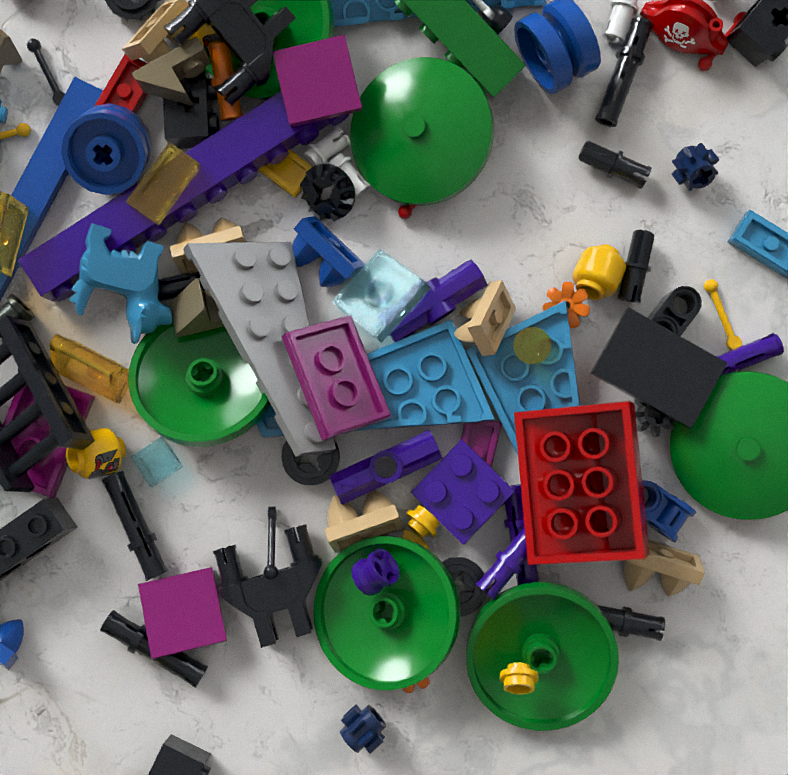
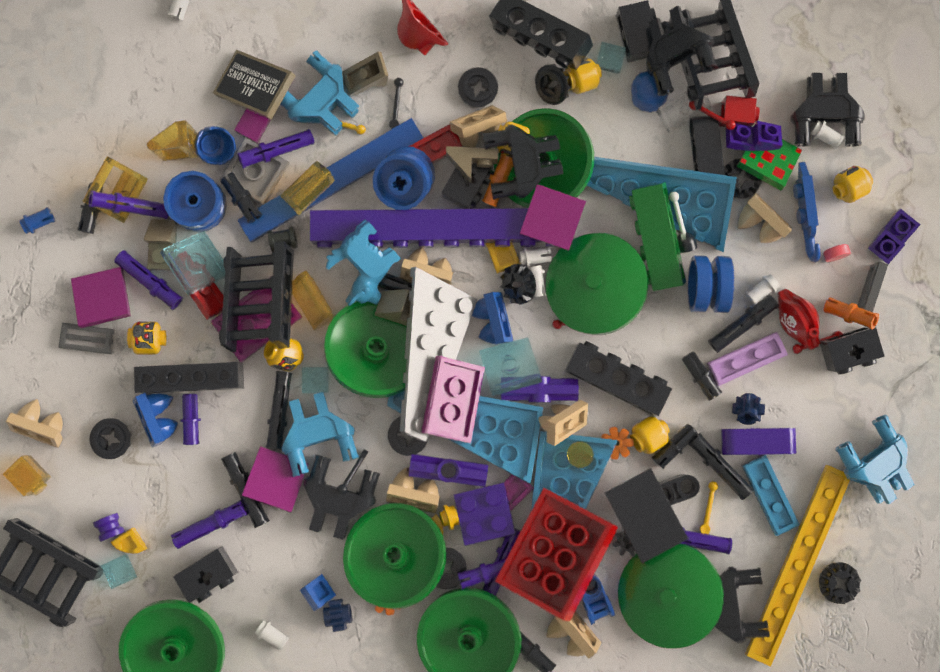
camera: 30 degrees right, 0 degrees up
clear yellow tile [126,142,201,226] -> none
dark purple wheel [352,549,400,596] -> none
yellow plate [500,663,538,694] -> none
none -> dark purple pin [171,500,248,549]
none -> dark purple axle [180,393,201,445]
none -> dark azure connector [281,392,359,477]
none -> blue plate [300,574,336,611]
none -> black brick [564,341,672,417]
none -> black pin [688,433,754,500]
none -> lavender tile [706,332,788,386]
none -> dark purple beam [721,428,797,455]

